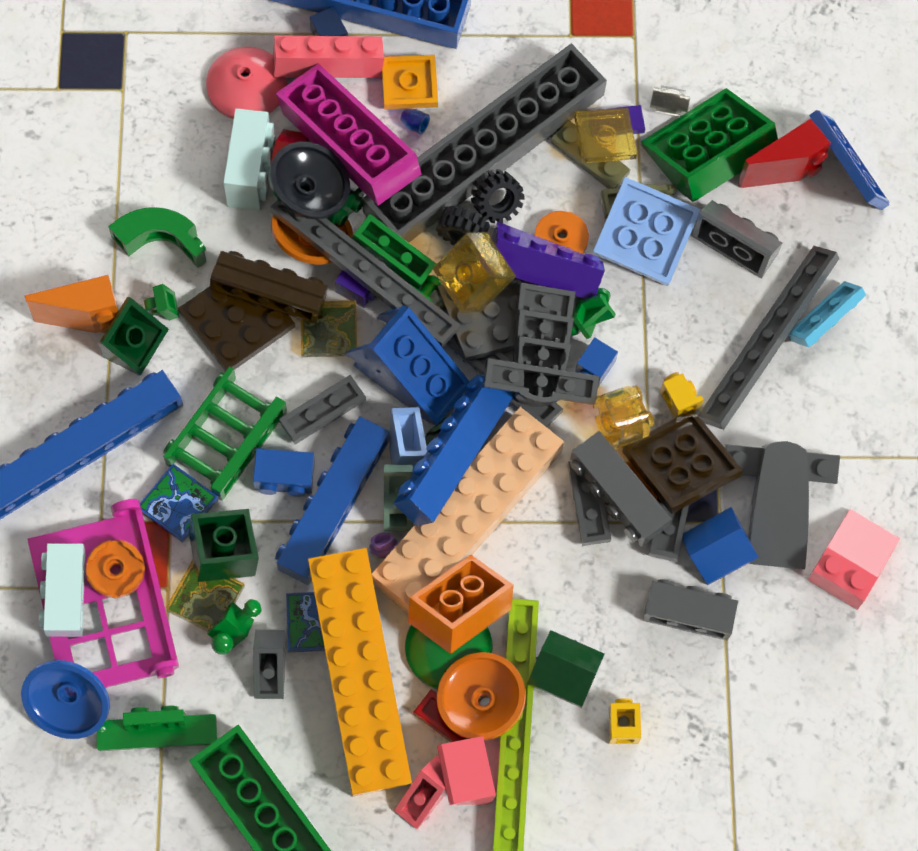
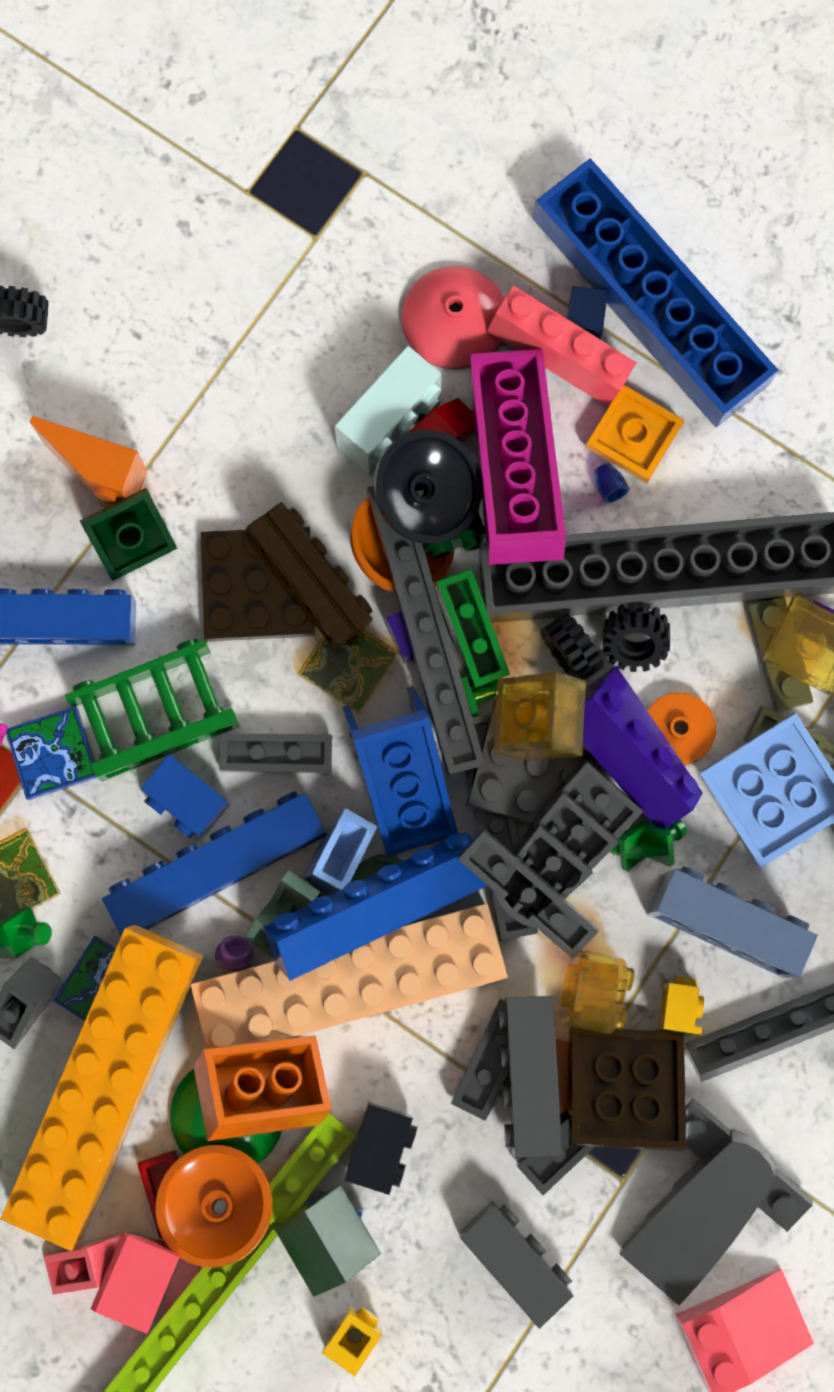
camera: 35 degrees right, 10 degrees up
green arch [108,207,206,268] -> none
green tile [144,284,179,321] -> none
dark green brick [188,509,259,582] -> none
blue brick [575,337,618,387] -> none
blue slope [682,507,759,585] -> none
none -> black brick [345,1101,417,1195]
none -> sand blue brick [647,866,818,978]

